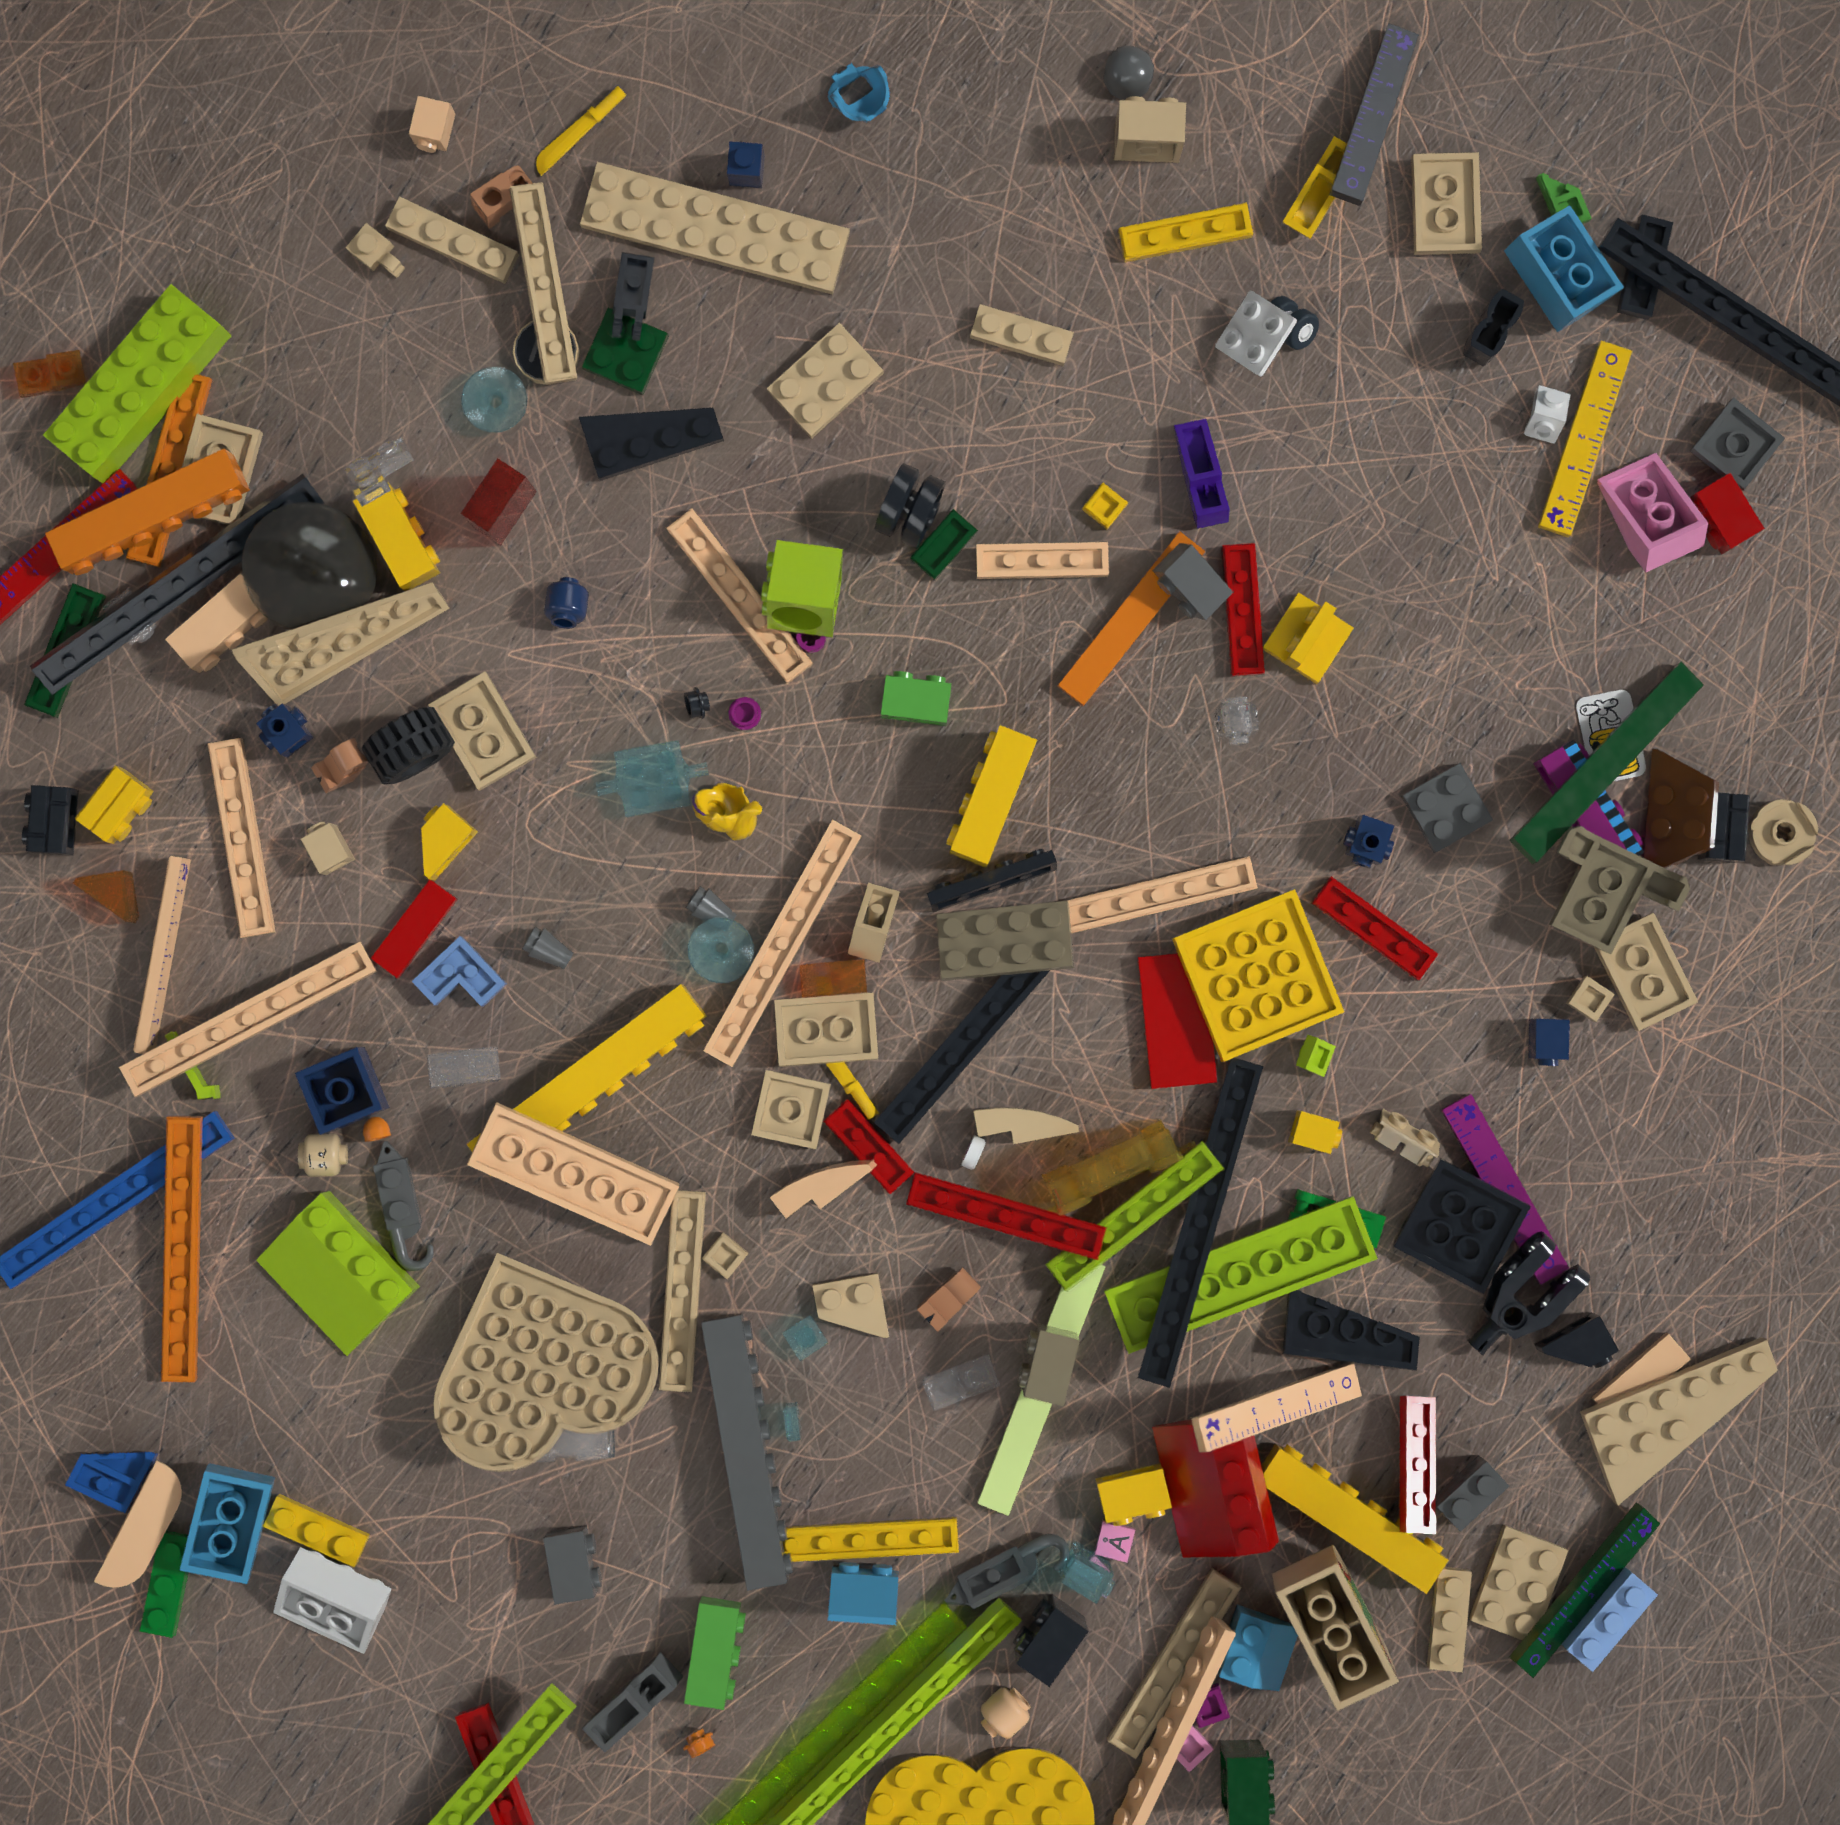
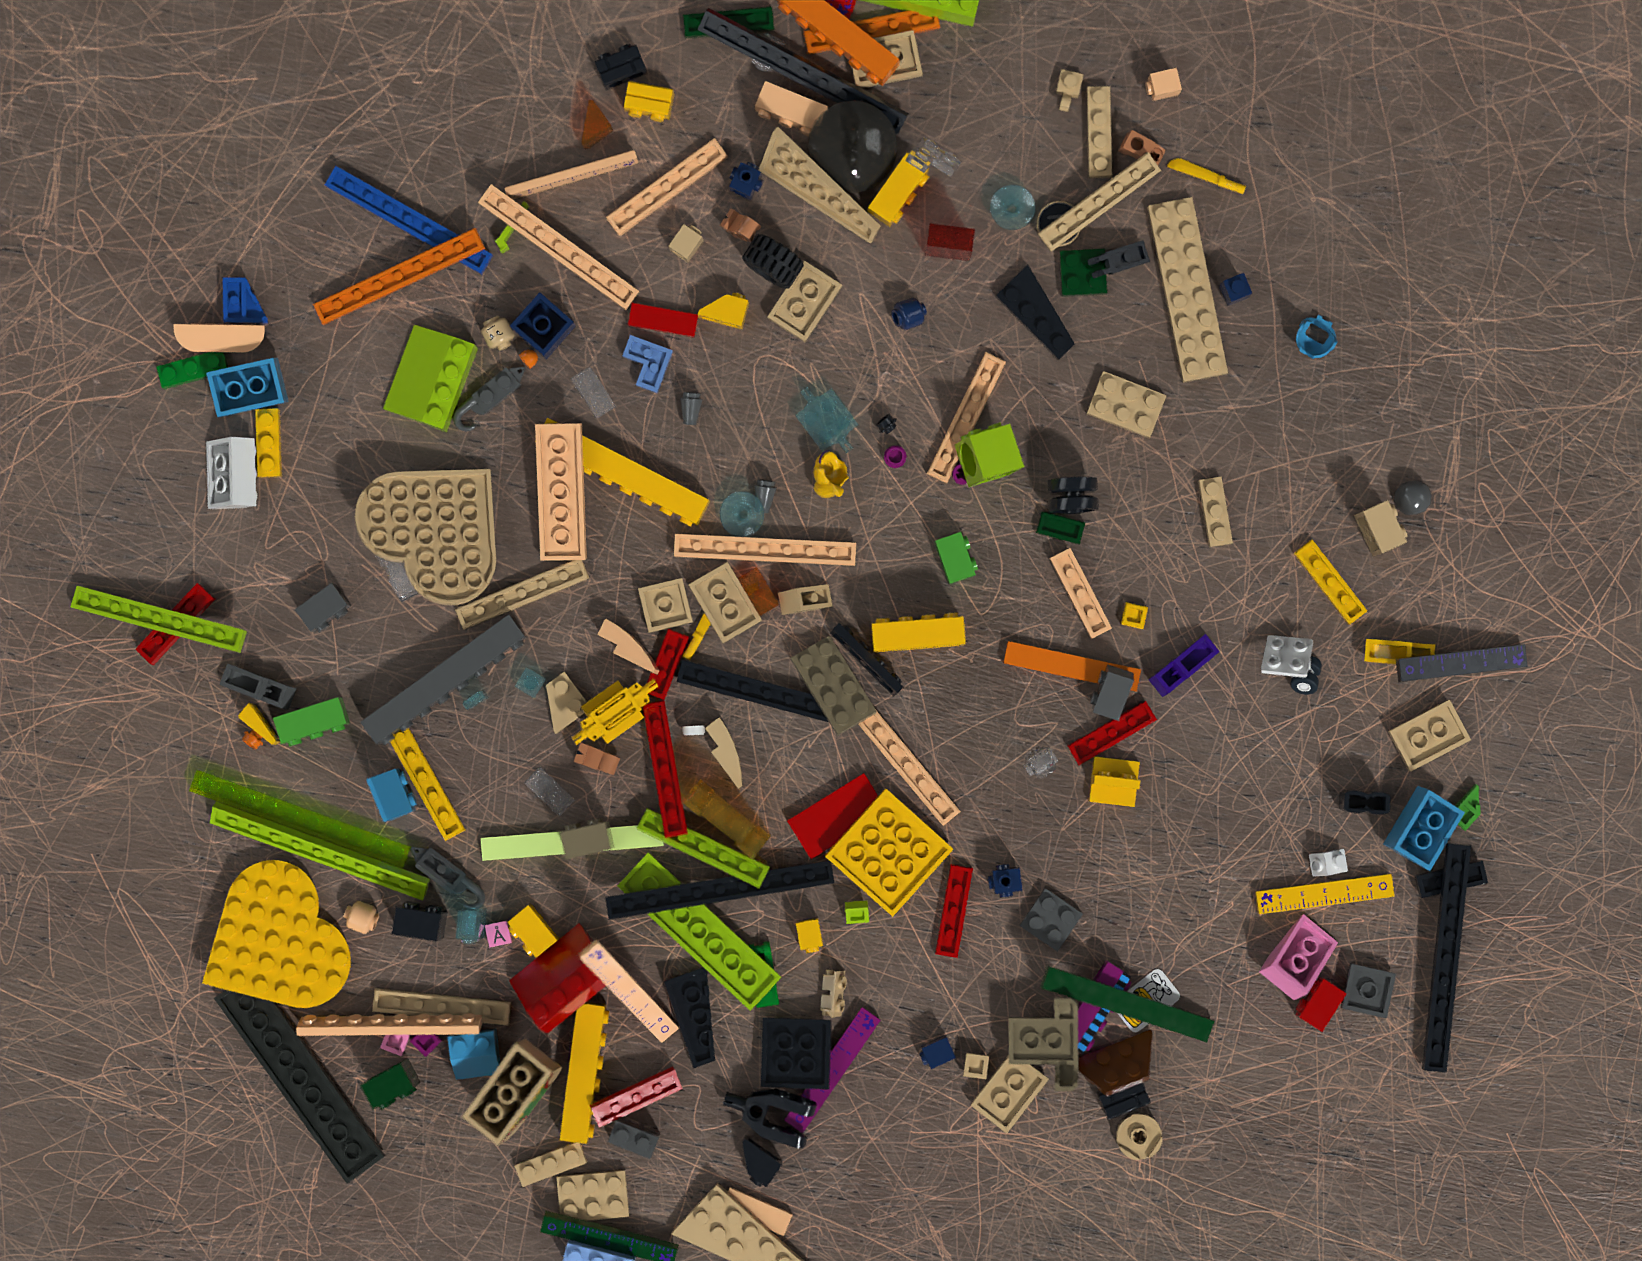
camera: 65 degrees right, 0 degrees up
tan tile [702,1232,749,1279] -> none
none -> yellow slope [238,702,280,745]
none -> yellow piece [571,679,658,745]

